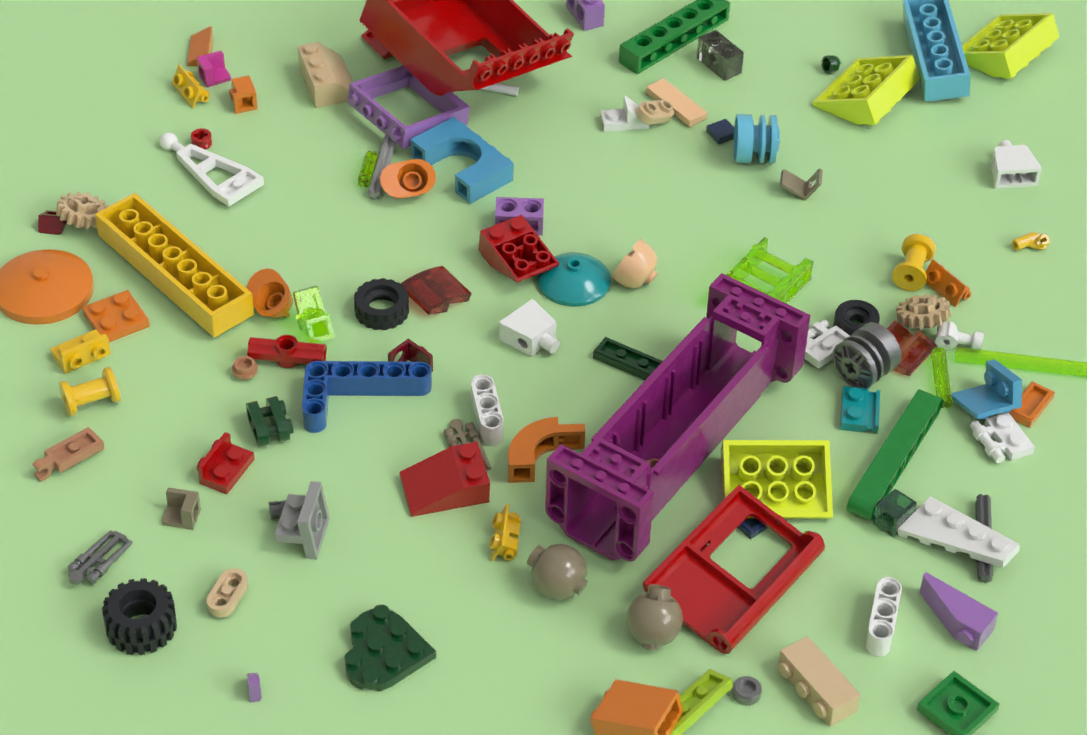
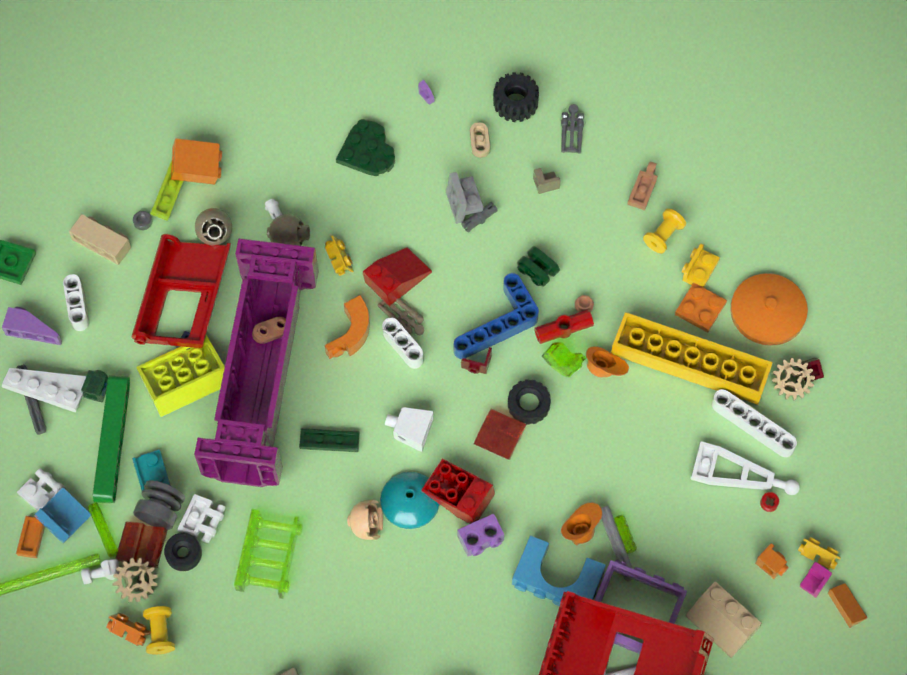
camera: 155 degrees right, 20 degrees up
red bracket [197,432,255,494] -> none
none -> white pin [265,199,282,220]
none -> white beam [712,389,797,457]

